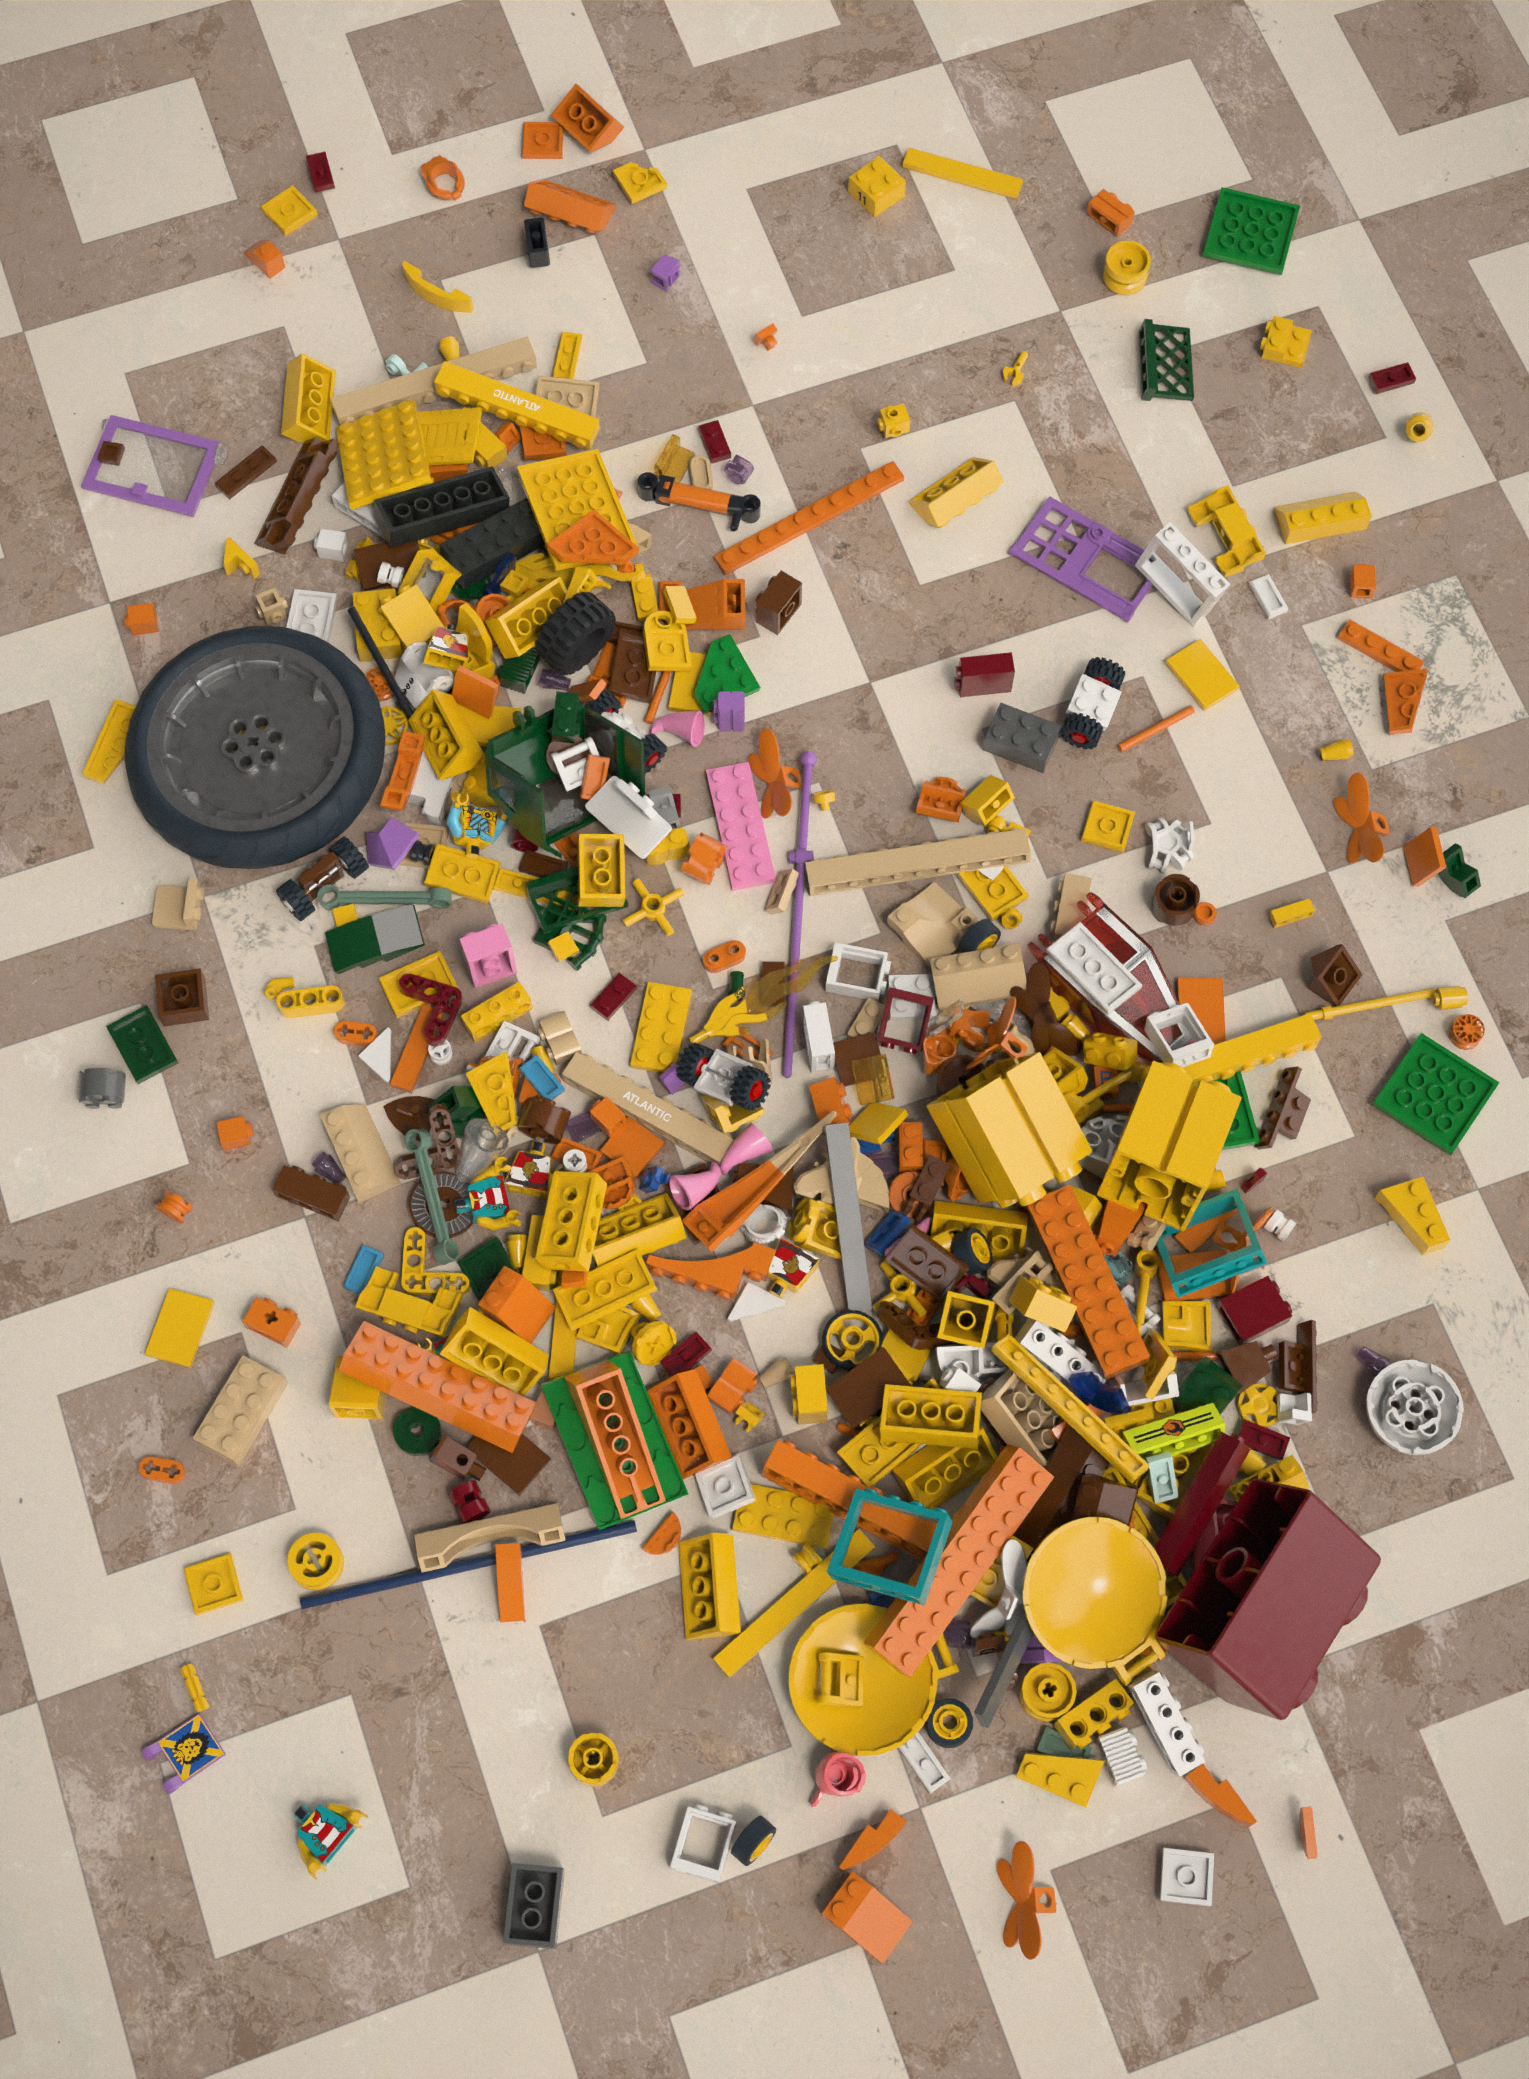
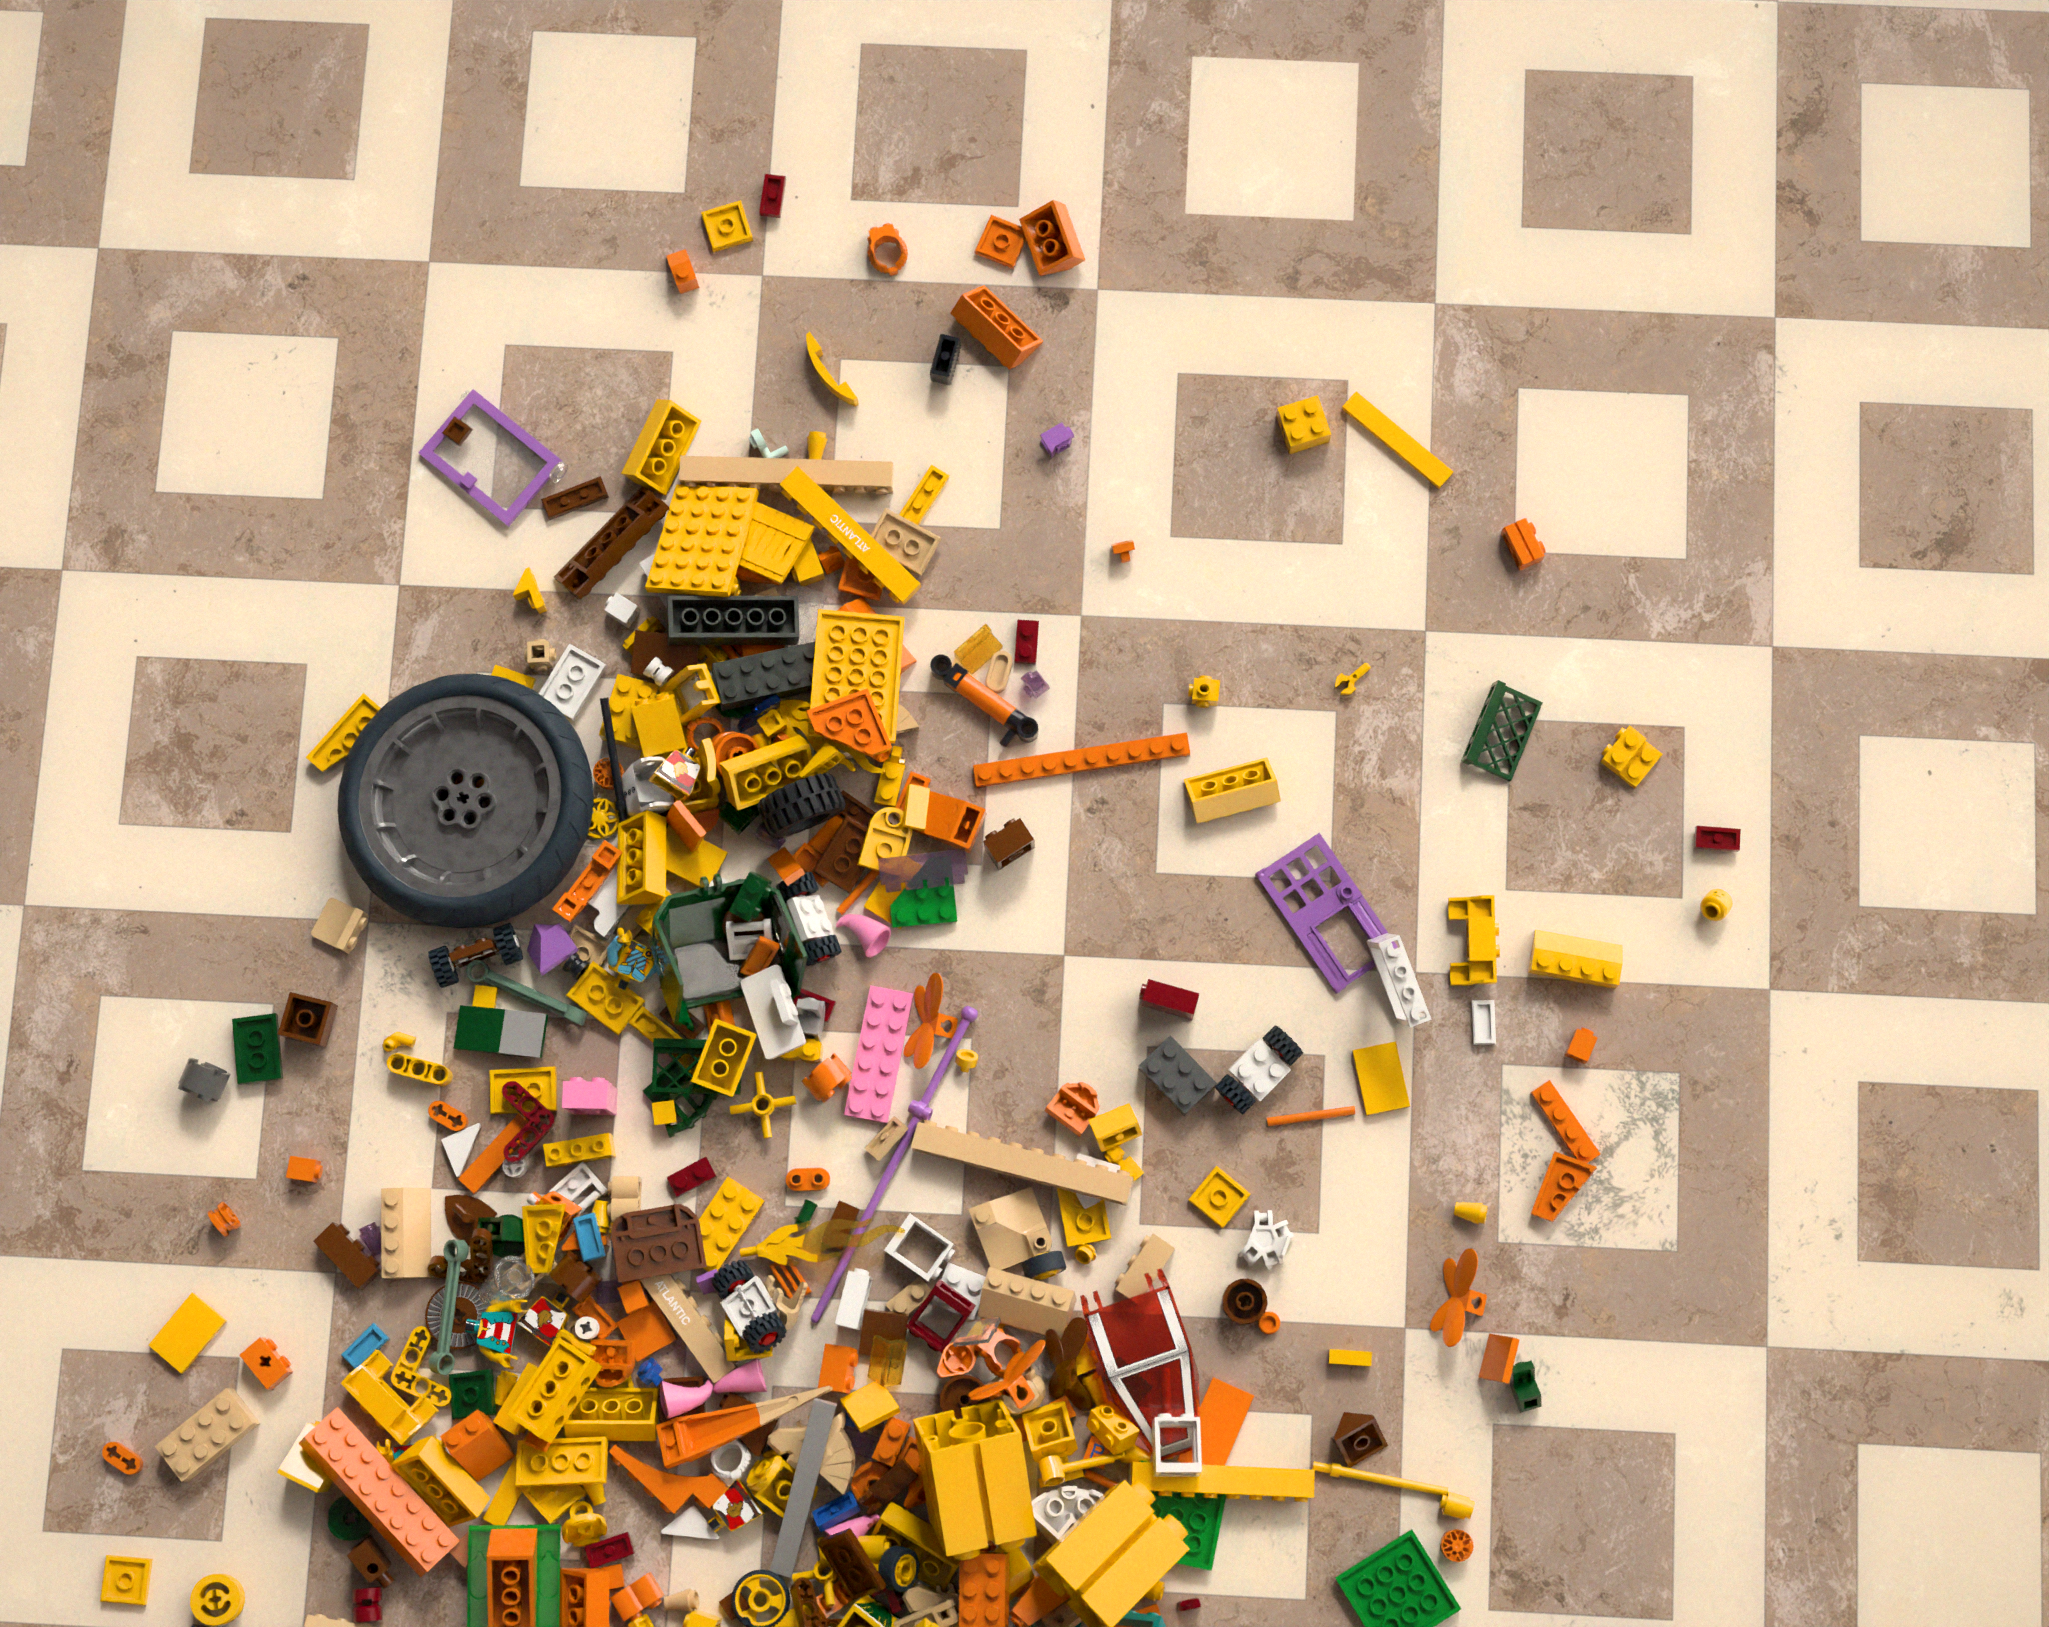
camera: 30 degrees right, 10 degrees up
orange brick [124,603,159,636] -> none
reddish brown tile [466,1434,551,1496] -> none
yellow plate [613,162,667,204] -> none
medium lavender brick [714,691,745,731] -> none
white tile [1046,922,1142,1015] -> none
yellow wheel [1103,240,1151,295] -> none
green plate [1203,187,1300,275] -> none
reddish brown bracket [1255,1066,1311,1150] -> none
none -> reddish brown plate [609,1204,707,1283]
none -> windscreen [878,849,968,893]

